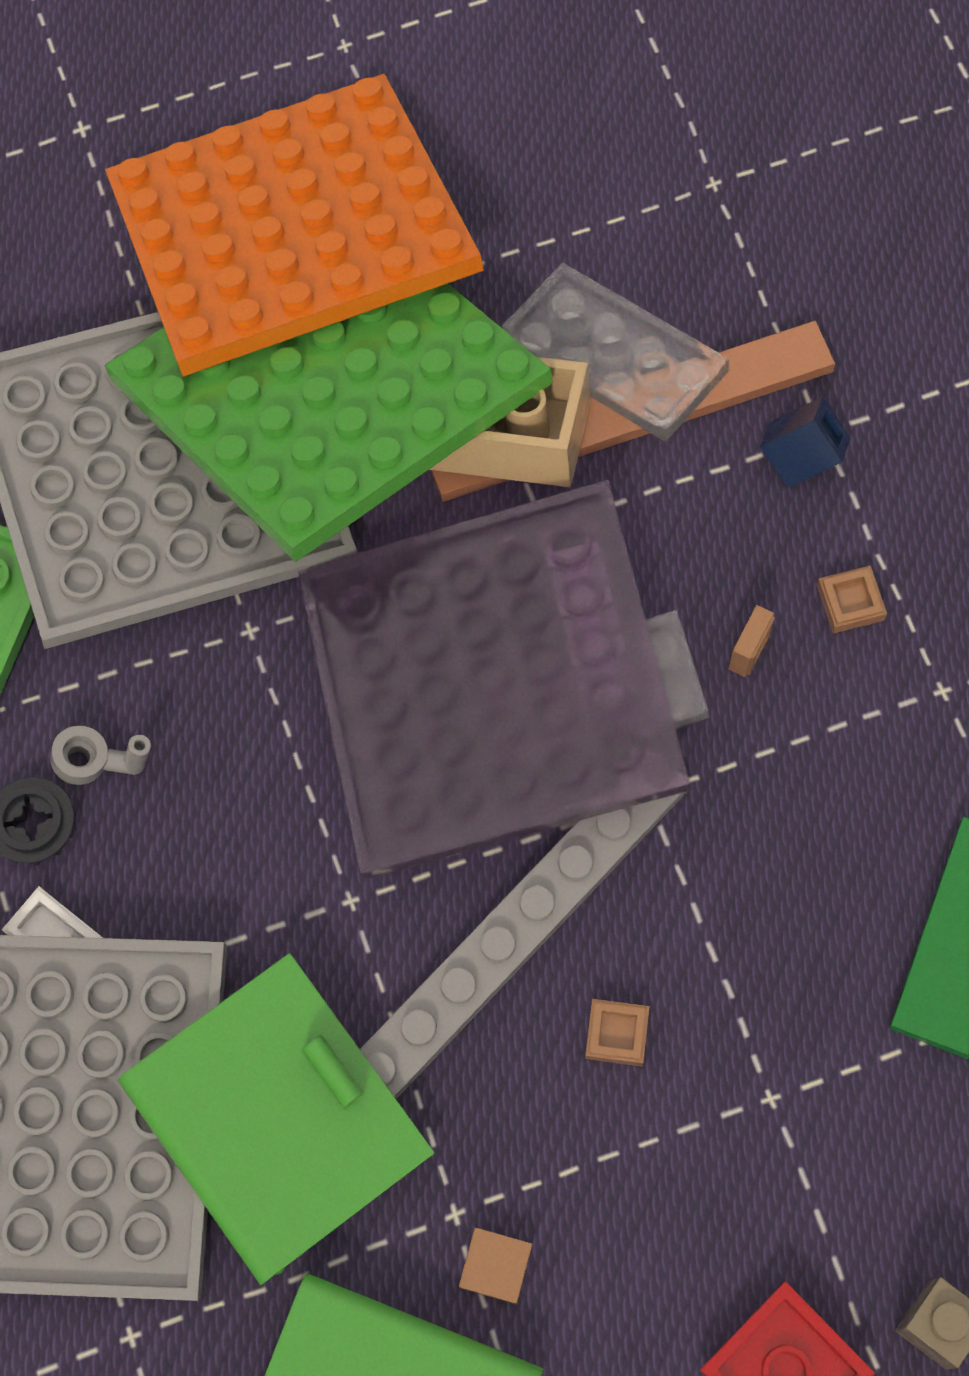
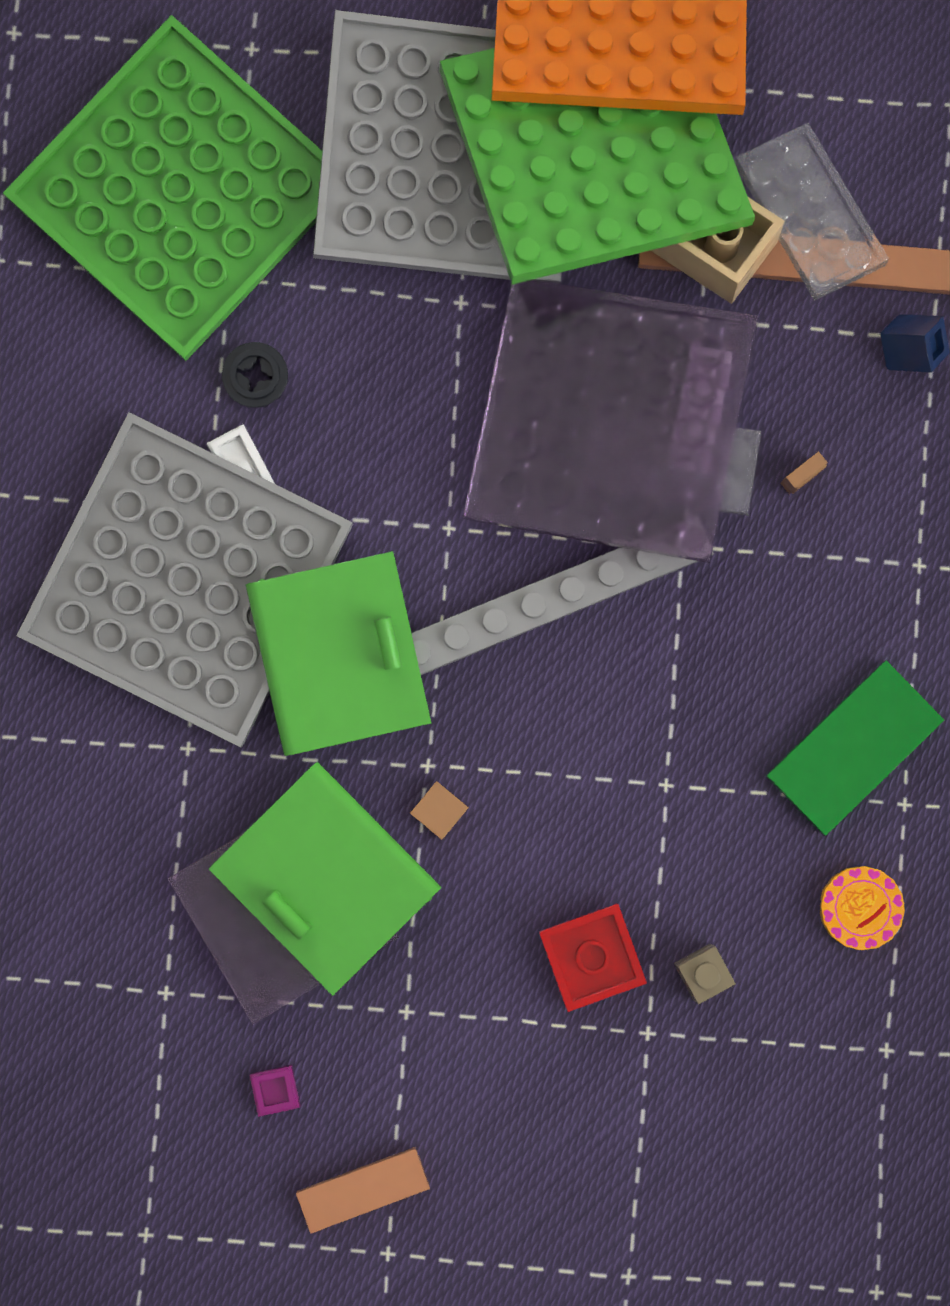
camera: 15 degrees right, 15 degrees up
light grey plate [50,726,151,785] -> none
medium nougat tile [585,999,650,1067] -> none
medium nougat tile [816,566,887,634] -> none

